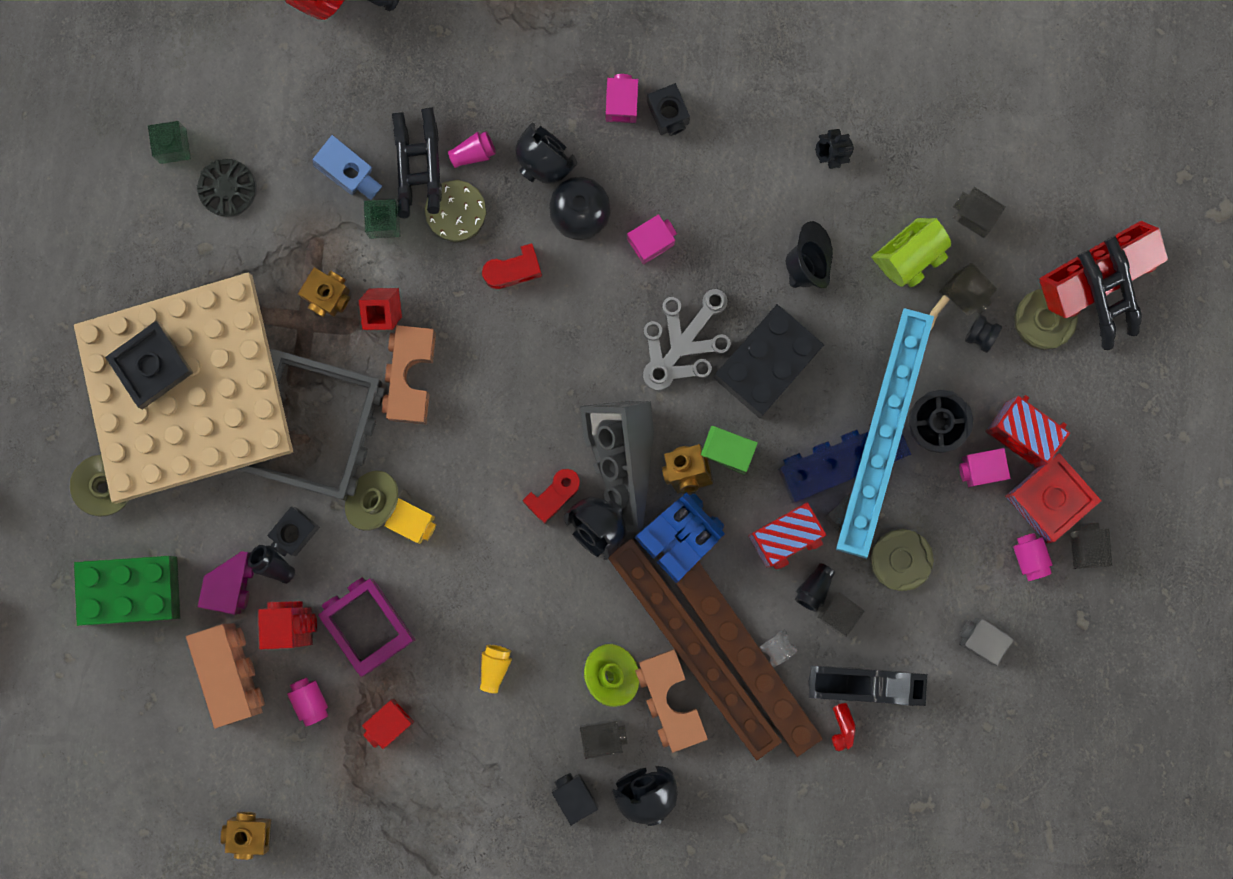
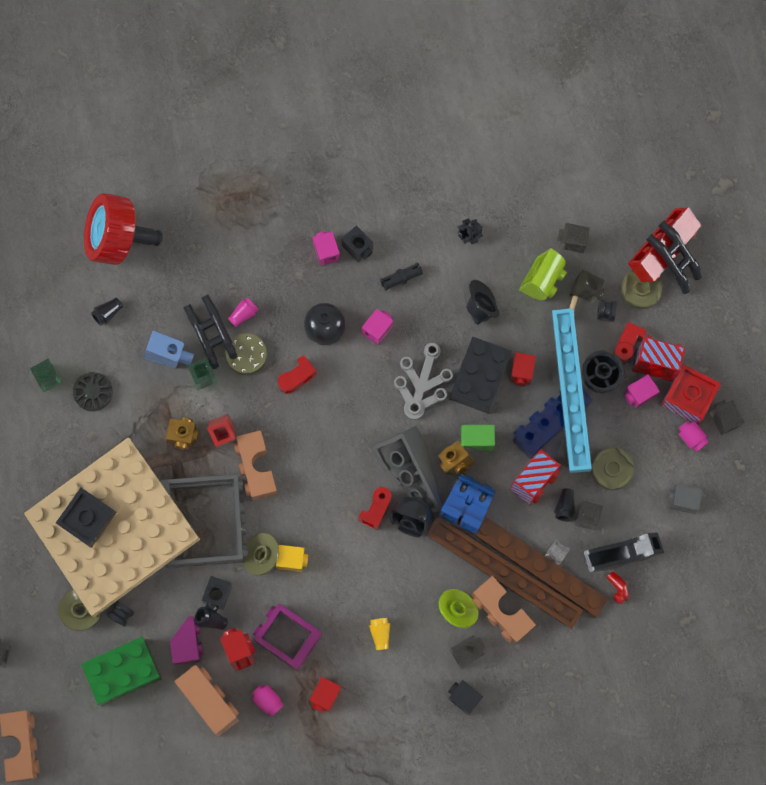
camera: 25 degrees left, 10 degrees down
black cylinder [515,123,578,183] -> none
black cylinder [612,766,678,826] -> none
none -> black cone [91,297,123,326]
none -> black wheel [107,601,135,627]
none -> black pin [380,262,423,291]
none -> red brick [510,352,536,386]
none -> red leg [613,322,647,364]

